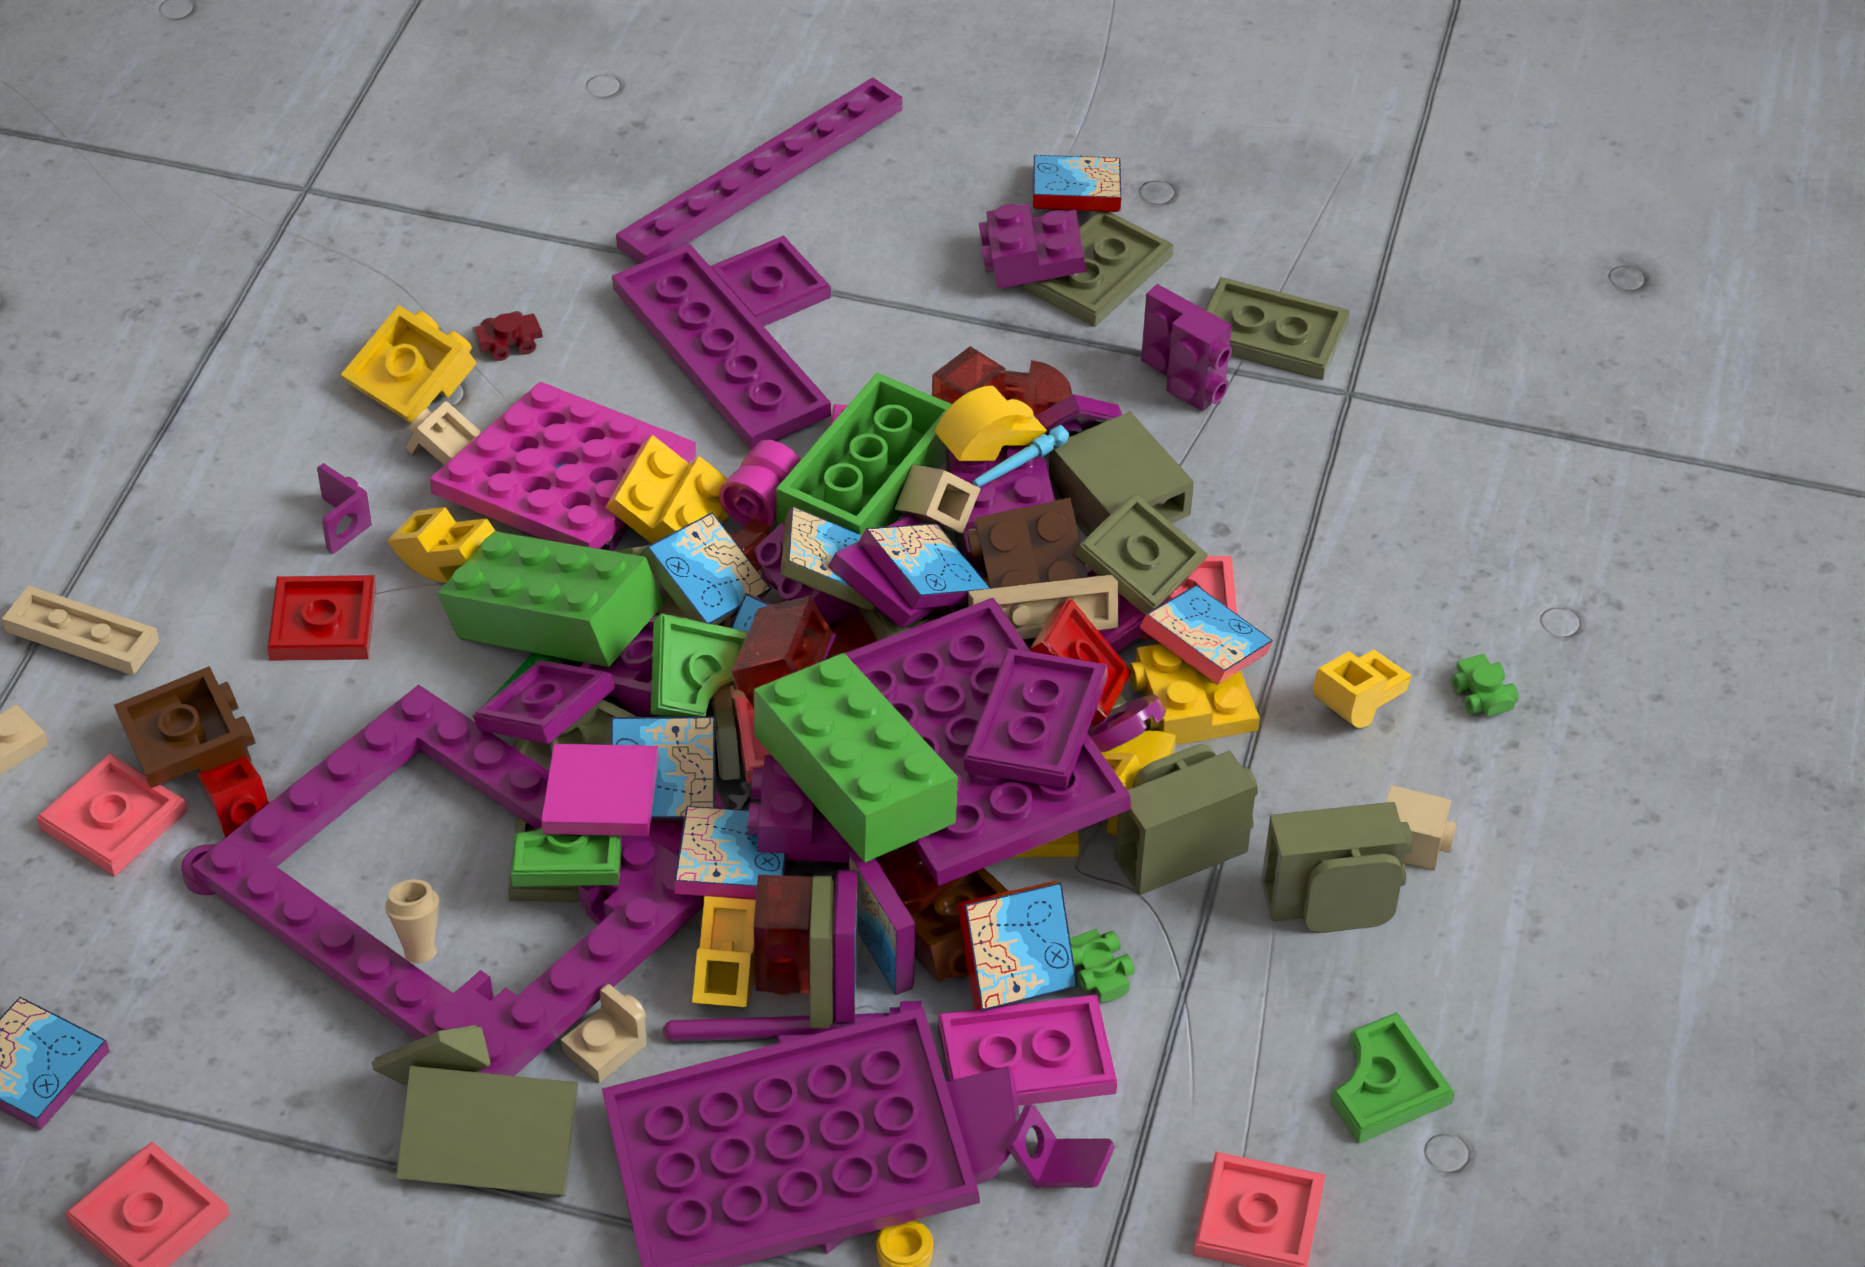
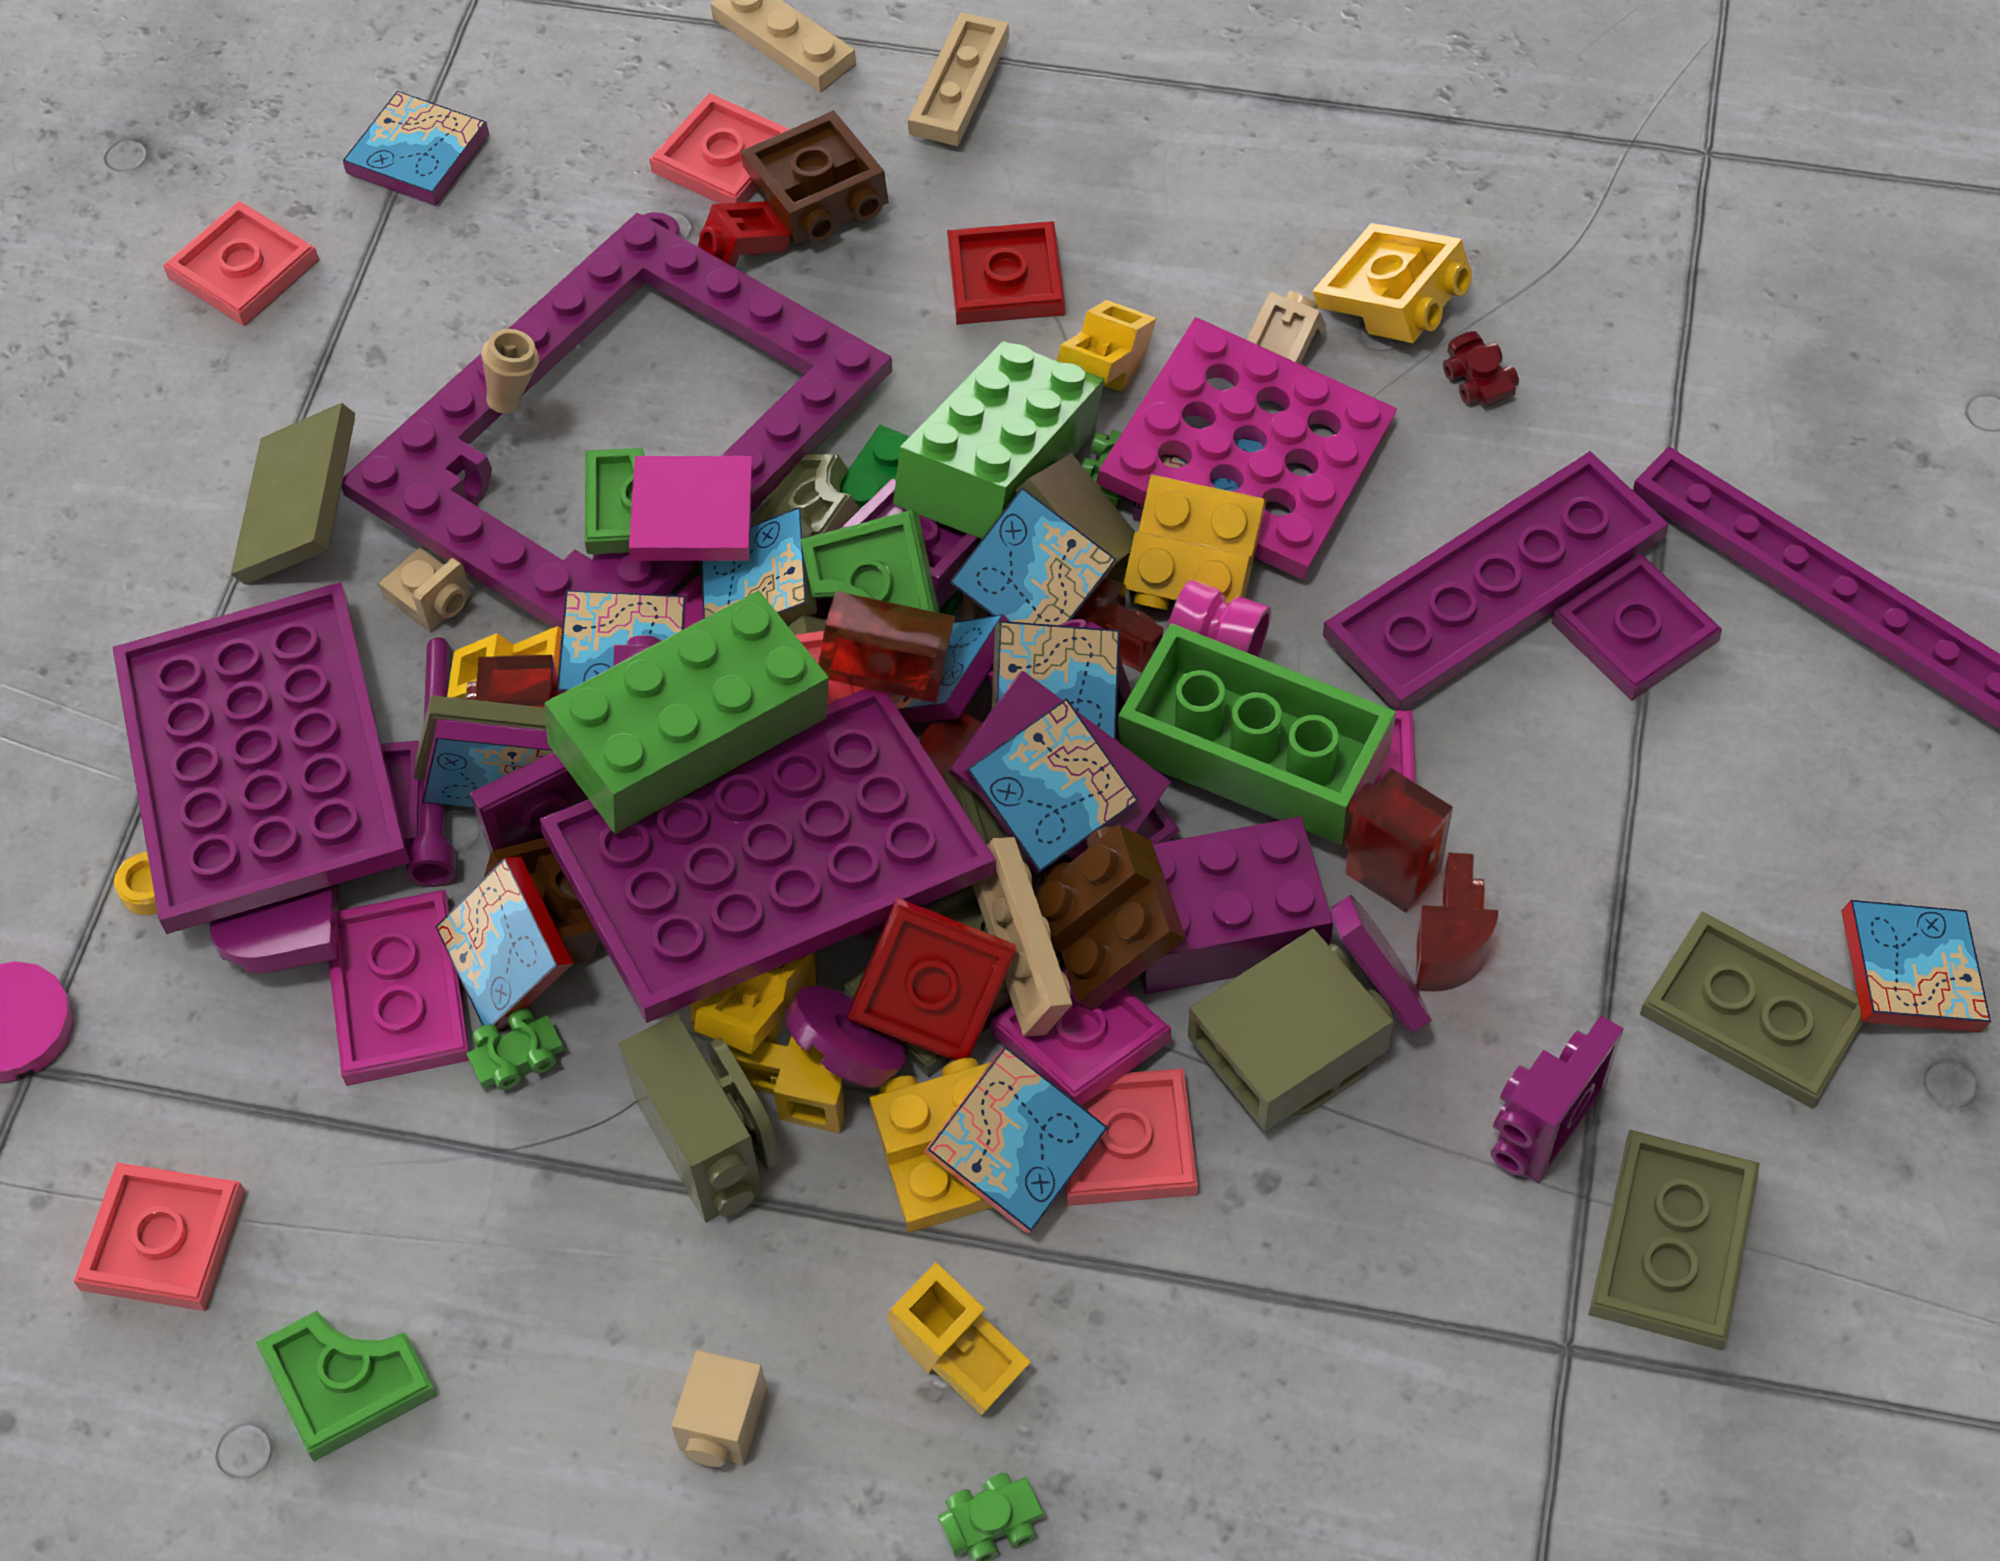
camera: 90 degrees right, 10 degrees up
magenta bracket [317,463,372,554] -> none
olive slope [371,1025,490,1086] -> none
magenta tile [472,660,616,744] -> none
tan brick [895,465,981,534] -> none
yellow brick [934,386,1047,461] -> none
magenta tile [963,648,1108,789] -> none
medium azure piece [973,425,1069,488] -> none
magenta plate [979,203,1087,289] -> none
magenta bracket [1007,1105,1115,1188] -> none
olive tile [1074,492,1208,615] -> none
olive brick [1261,801,1412,933] -> none

